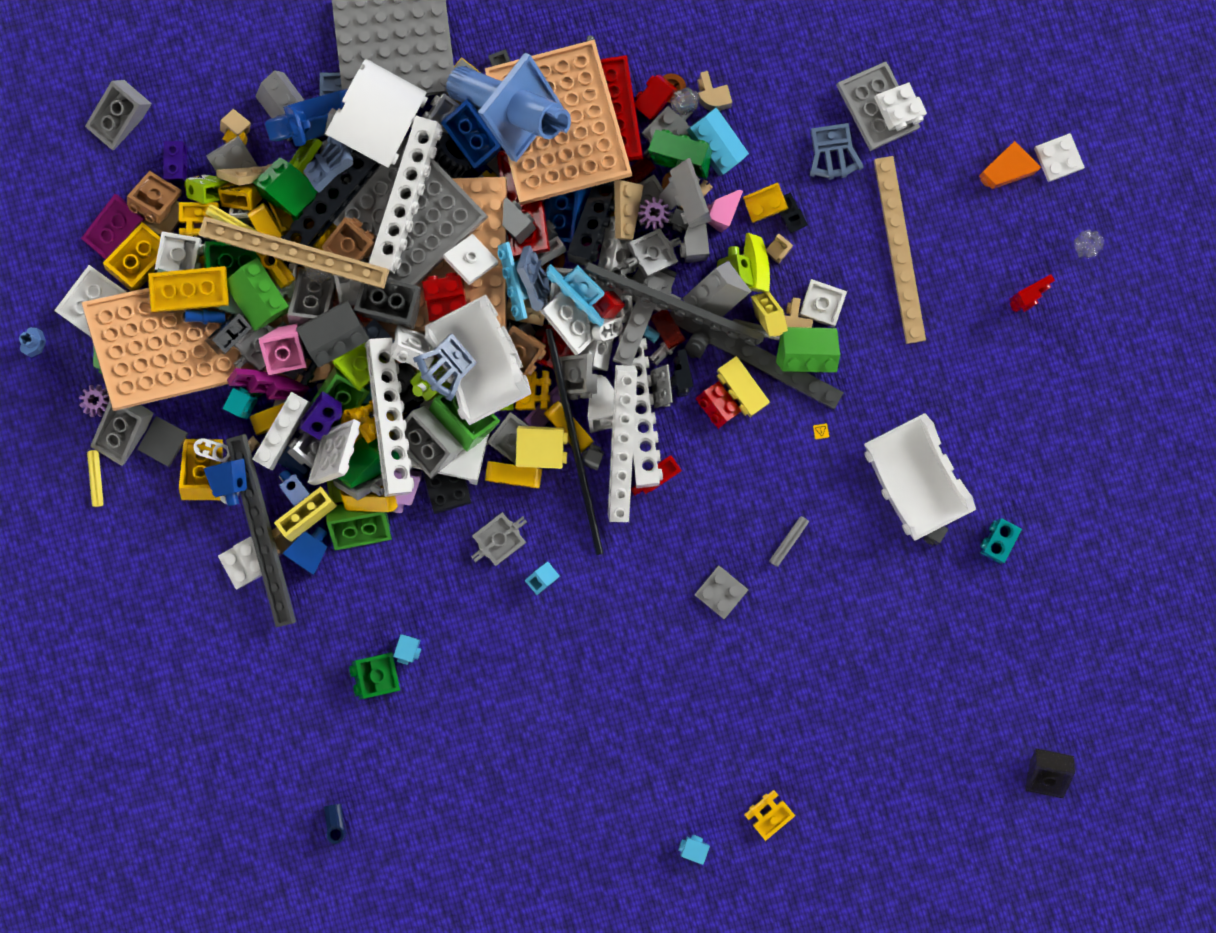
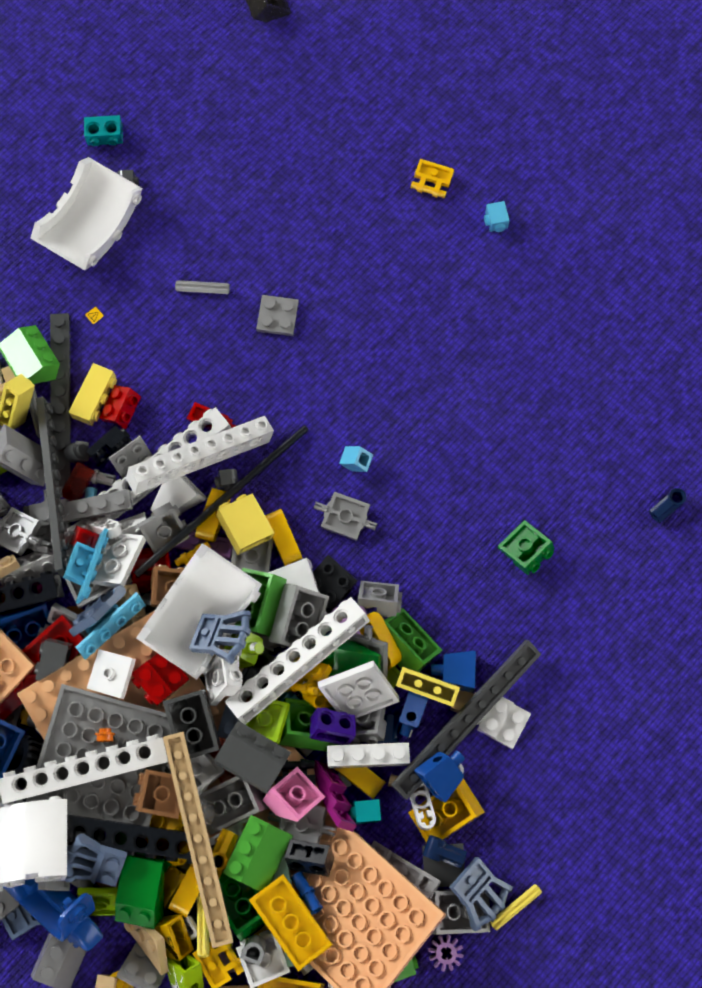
camera: 110 degrees left, 10 degrees down
medium azure brick [393,634,421,665] -> none
none -> orange plate [95,728,115,742]
none -> dark grey plate [240,935,267,966]
none -> light grey plate [357,581,402,617]
none -> light grey slope [371,840,441,900]
none -> dark blue piece [422,835,467,868]
none -> sand blue plate [449,857,513,931]

